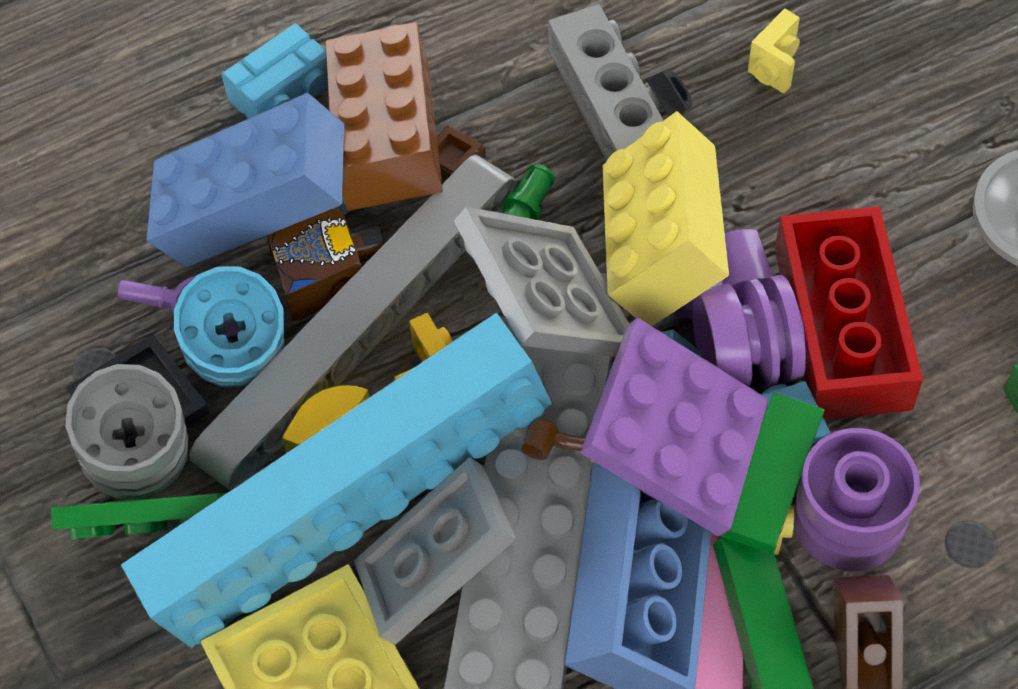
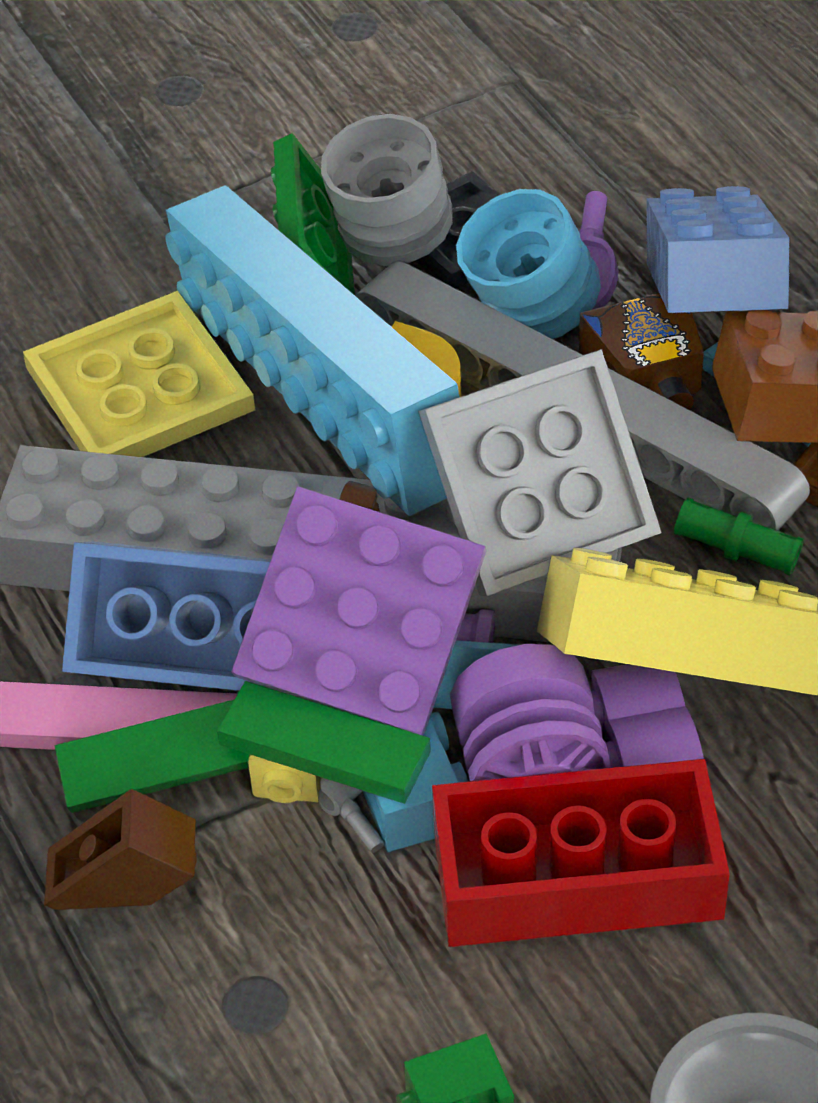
camera: 90 degrees right, 10 degrees down
light grey plate [354,457,516,645] -> none
medium lavender wheel [794,428,920,571] -> none

